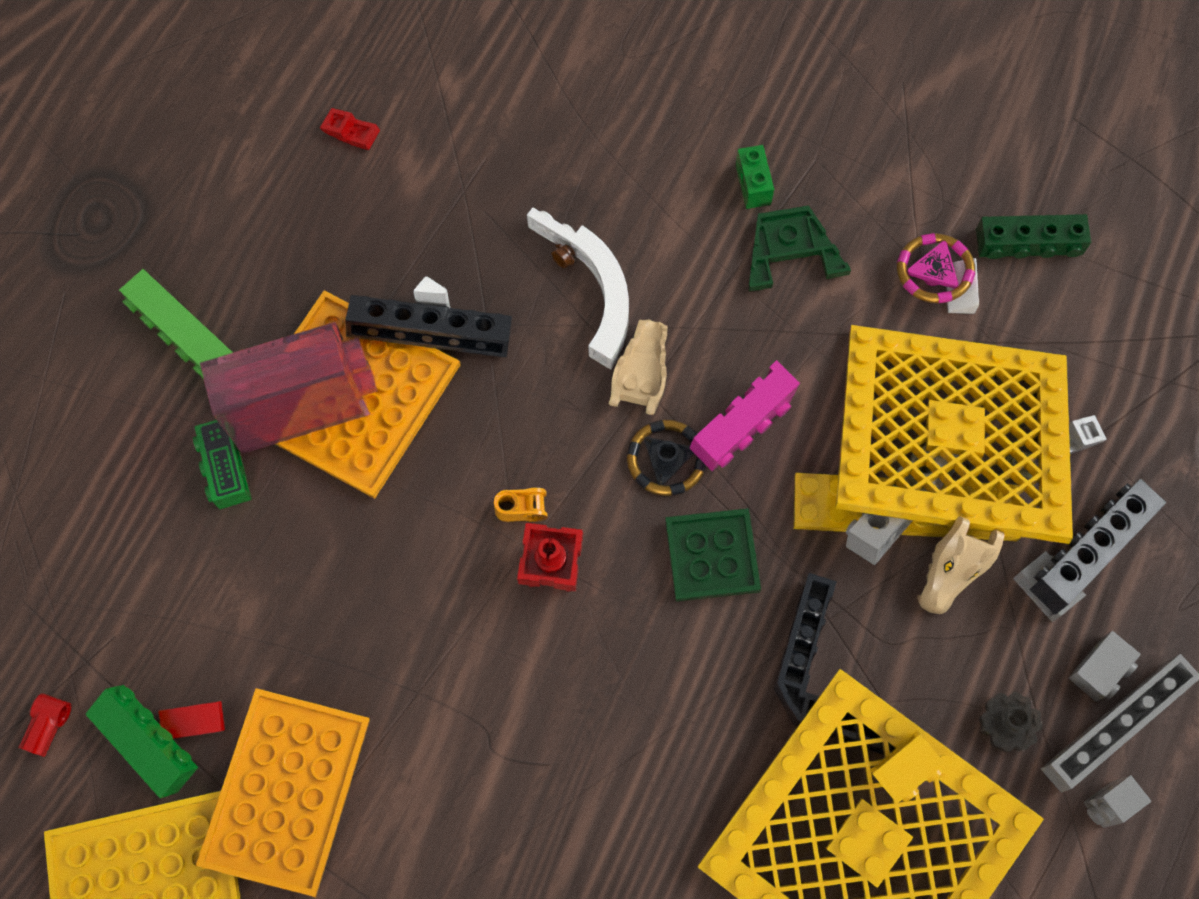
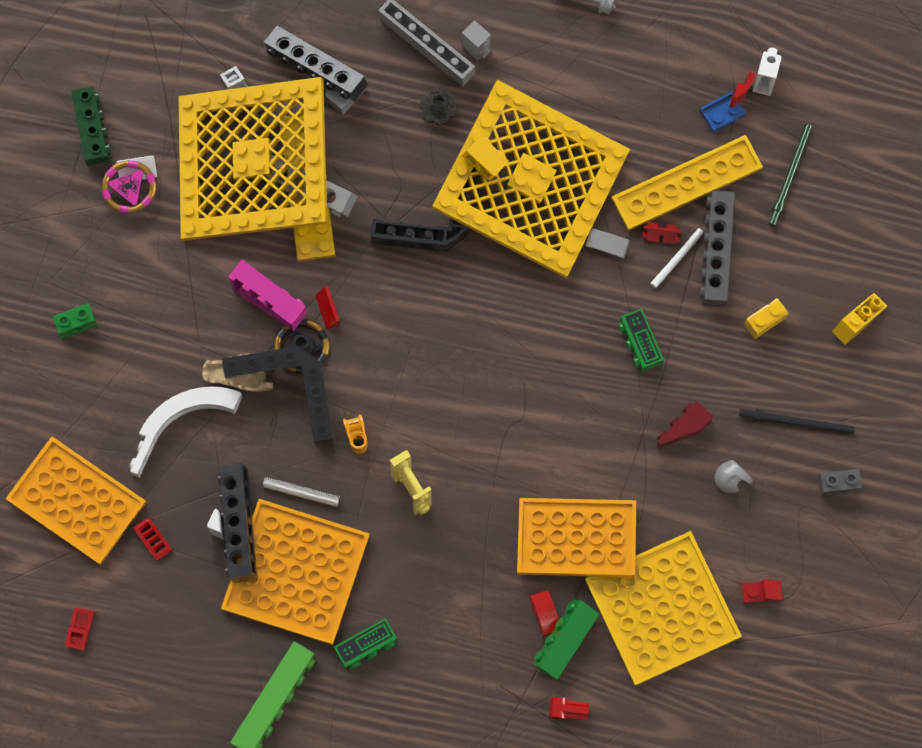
camera: 105 degrees left, 5 degrees up
clear pink brick [200,322,378,454] -> none
red piece [517,523,583,592] -> none
reddish brown plate [551,244,575,268] -> none
dark green plate [665,508,761,602] -> none
dark green wing [748,205,851,292] -> none
tan animal [917,516,1004,614] -> none
light grey brick [1068,631,1141,702] -> none
none -> light orange plate [5,437,146,565]
none -> red slope [133,517,173,561]
none -> black brick [222,346,333,443]
none -> white axle [263,477,340,507]
none -> red slope [315,286,340,329]
none -> light yellow fence [390,450,432,515]

